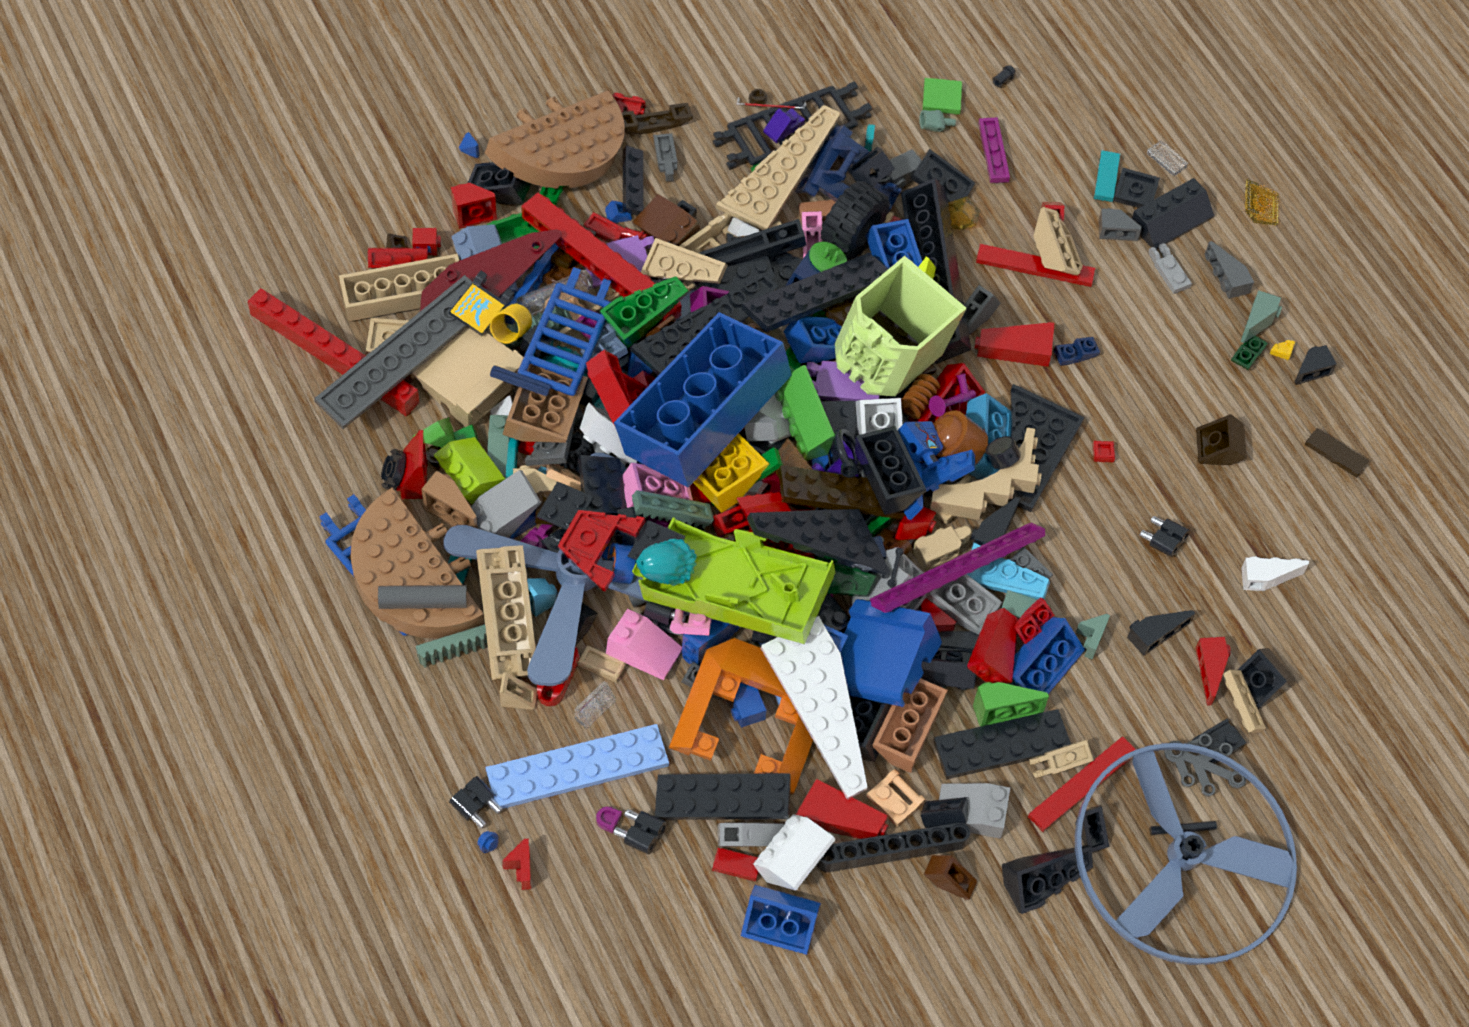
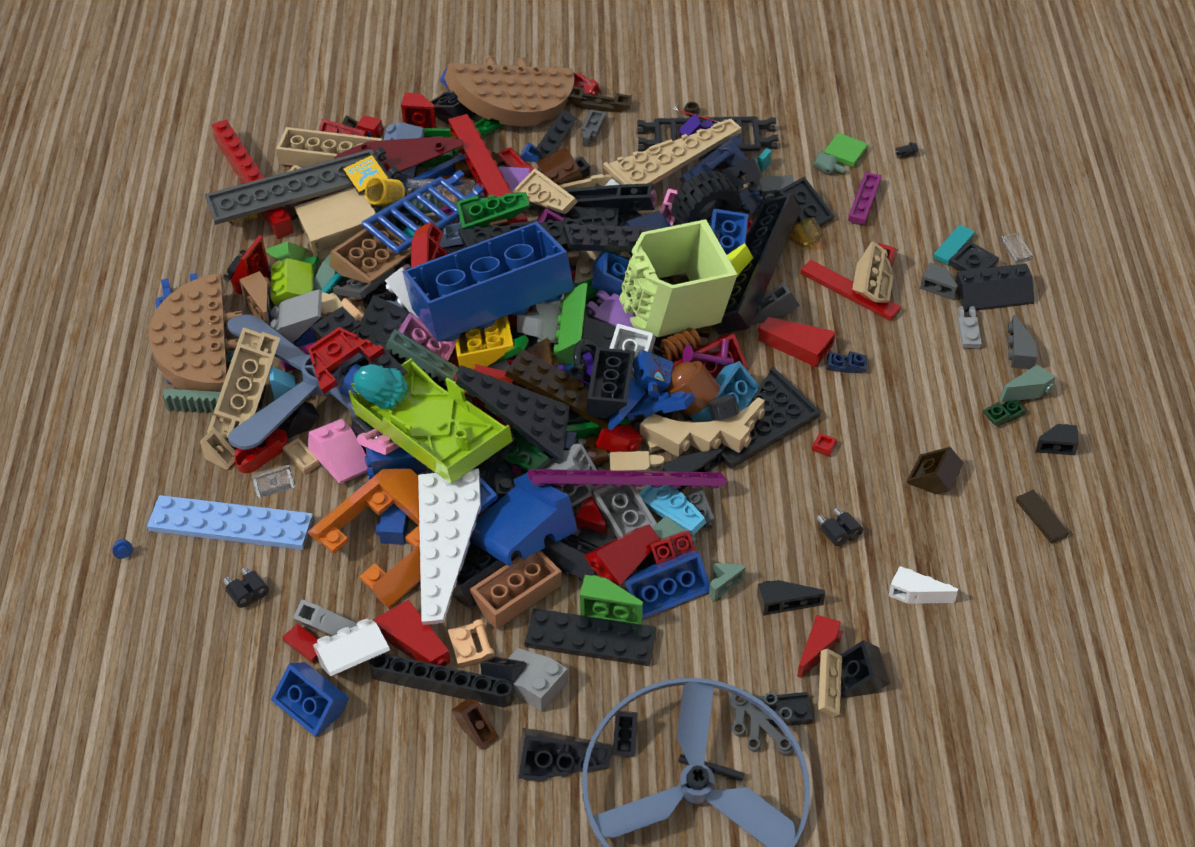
camera: 30 degrees right, 10 degrees down
dark grey brick [378,585,467,609] -> none
black piece [449,776,503,829] -> none
dark blue axle [490,365,550,396] -> none
red slope [502,838,531,890] -> none
magenta tile [596,807,622,834] -> none
black plate [655,773,791,820] -> none
bright green piece [809,242,847,272] -> none
black hinge [887,547,904,588] -> none
red tile [1028,736,1136,832] -> none
tan hinge [1029,739,1094,778] -> none
clear yellow slope [1245,179,1278,226] -> none
yellow tile [1270,340,1295,360] -> none

